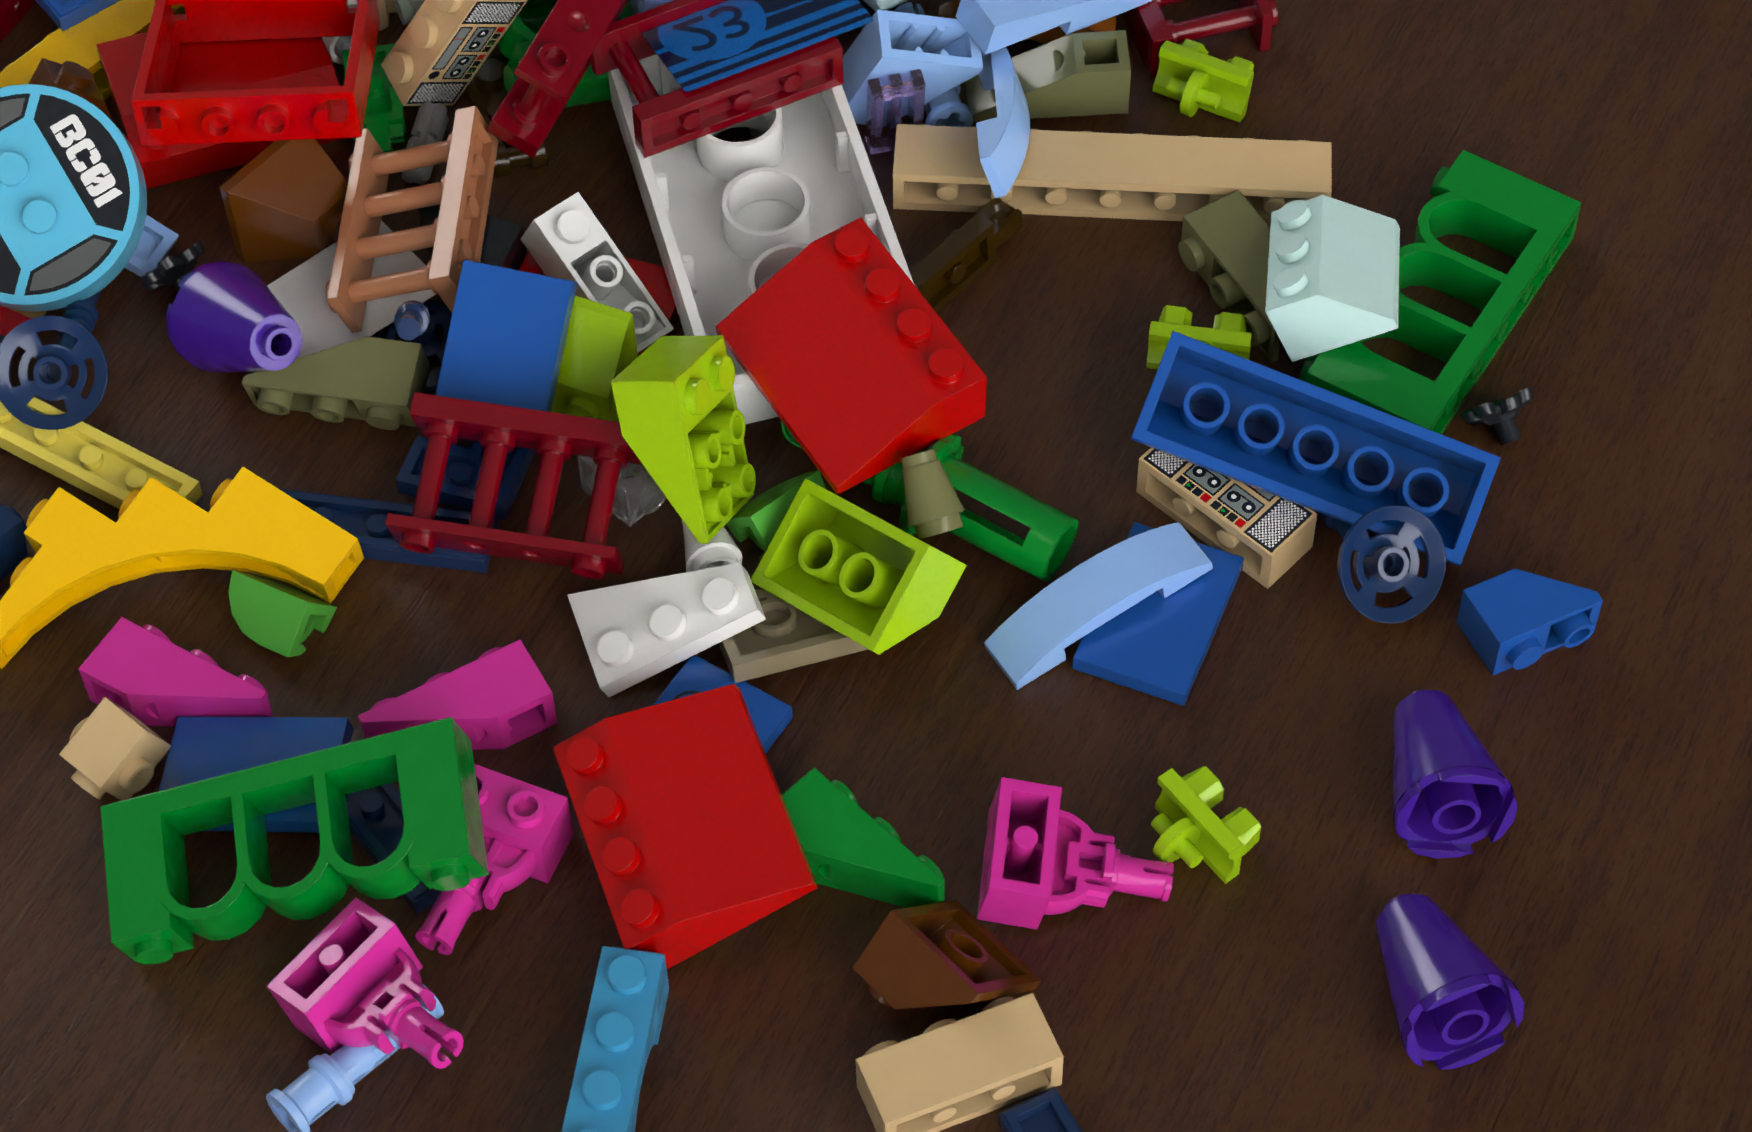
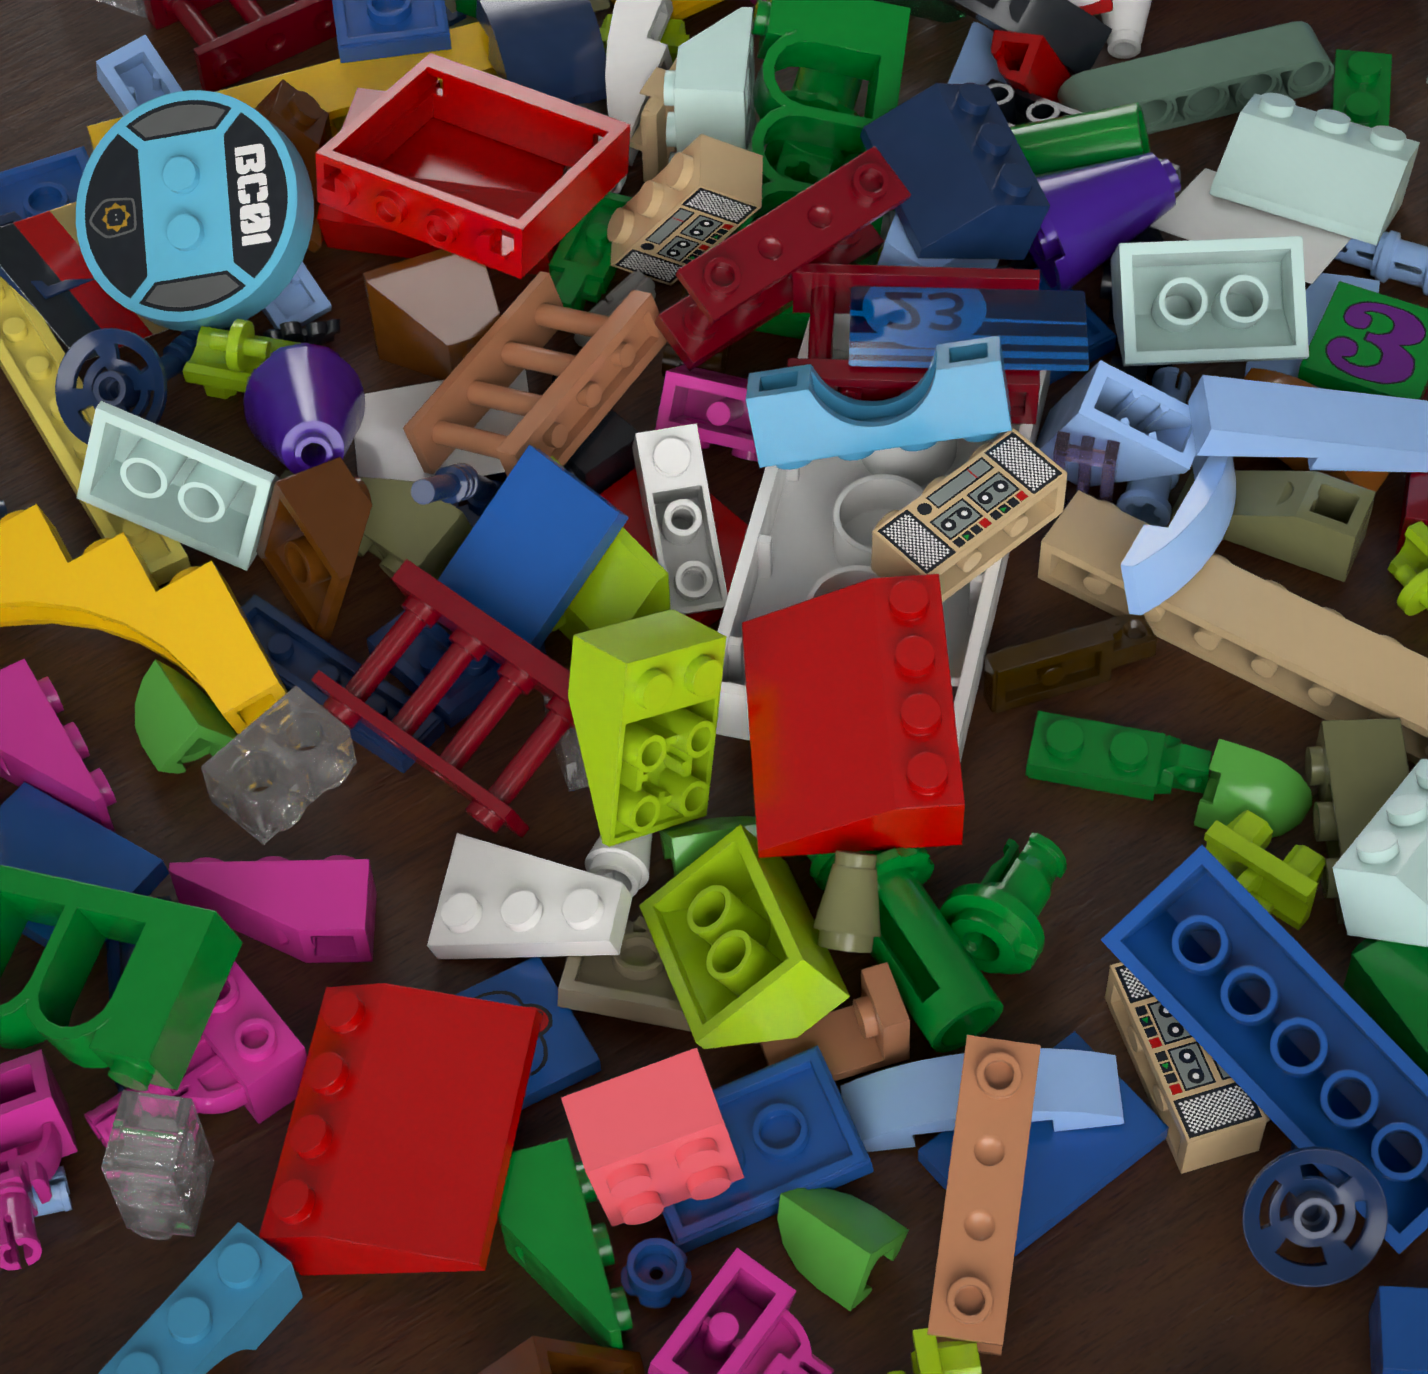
camera: 30 degrees right, 0 degrees up
none -> light aqua slope [76,401,281,571]
none -> clear brick [101,1090,214,1240]
none -> lime hips [183,319,300,399]
none -> clear brick [201,686,357,845]
none -> reddish brown slope [256,457,373,643]
none -> coral brick [561,1047,745,1227]
none -> blue plate [621,1238,692,1308]
none -> dark pink brick [655,365,758,462]
none -> blue tile [662,1045,874,1253]
none -> arch [746,335,1012,470]
none -> nougat bracket [760,962,910,1081]
none -> bright green brick [777,1187,909,1311]
none -> brick [871,428,1068,602]
none -> nougat fence [927,1035,1041,1356]
none -> green piece [940,832,1067,974]
none -> green hinge [1025,711,1212,801]
none -> bright green brick [1194,739,1313,838]

